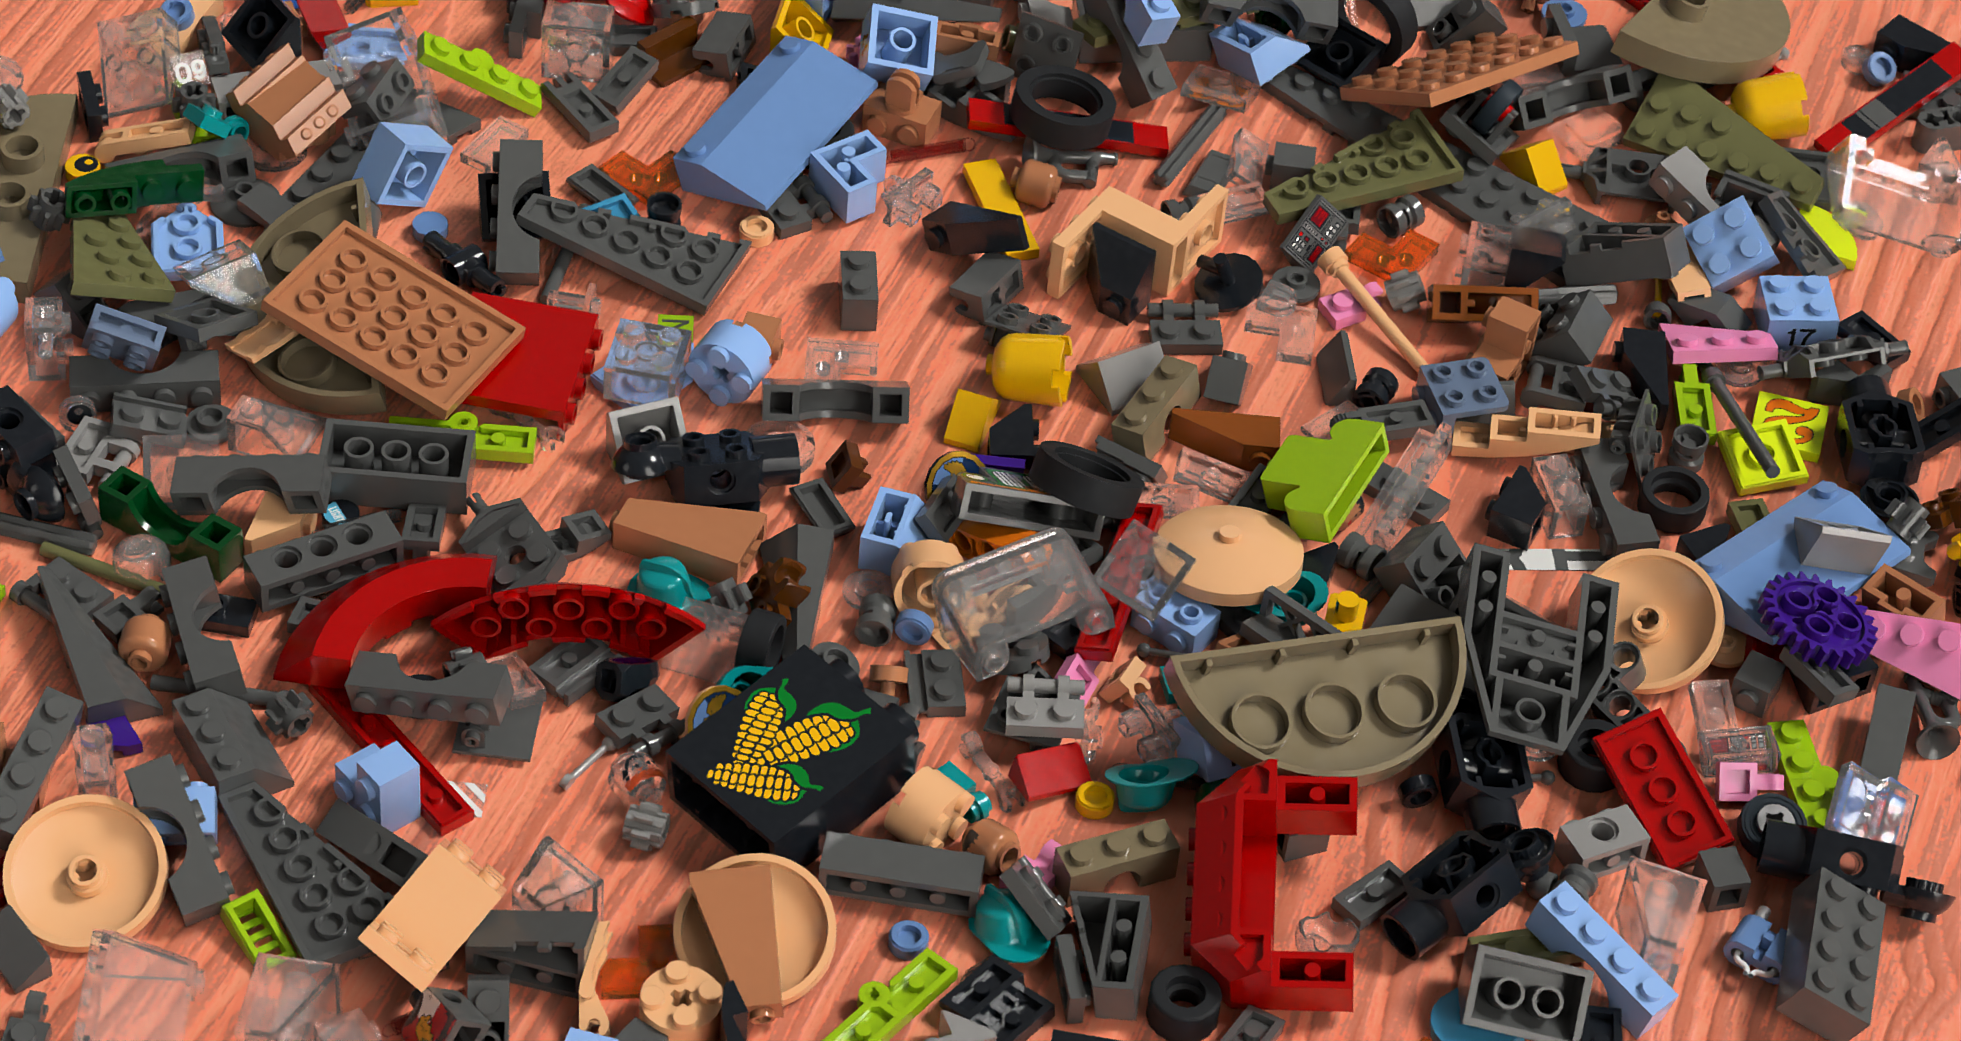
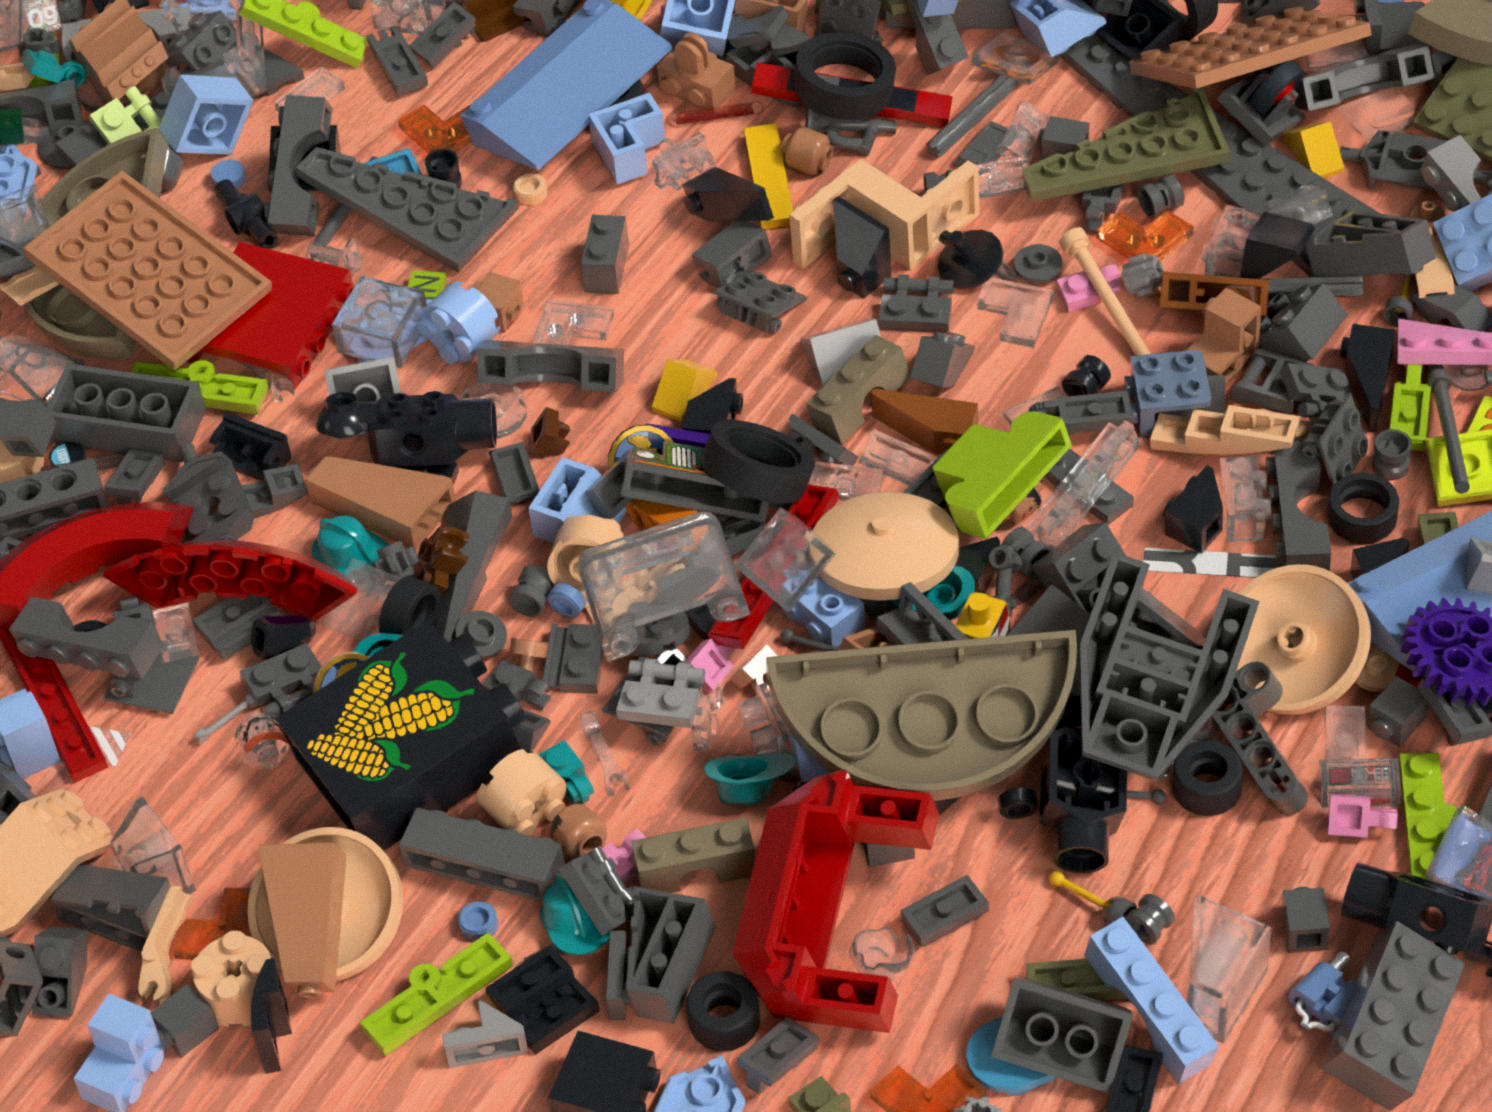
camera: 20 degrees right, 5 degrees up
dark grey tile [566,163,639,206] -> none
light grey gear [622,801,671,852] -> none
dark grey plate [758,172,834,240] -> none
clear piece [842,569,894,610] -> none
yellow cylinder [985,333,1073,407] -> none
red slope [1008,742,1092,802] -> none
yellow tile [1075,781,1115,820] -> none
clear tile [1256,279,1298,317] -> none
slope [1280,194,1348,272] -> none
dark grey slope [1316,330,1357,406] -> none
black brick [1380,828,1555,960] -> none
light grey brick [1554,804,1651,878] -> none
red tile [1591,707,1735,875] -> none
black wheel [1737,793,1807,858] -> none
none -> yellowish green plate [89,86,169,145]
none -> black hinge [209,412,292,481]
none -> dark grey bar [989,545,1022,617]

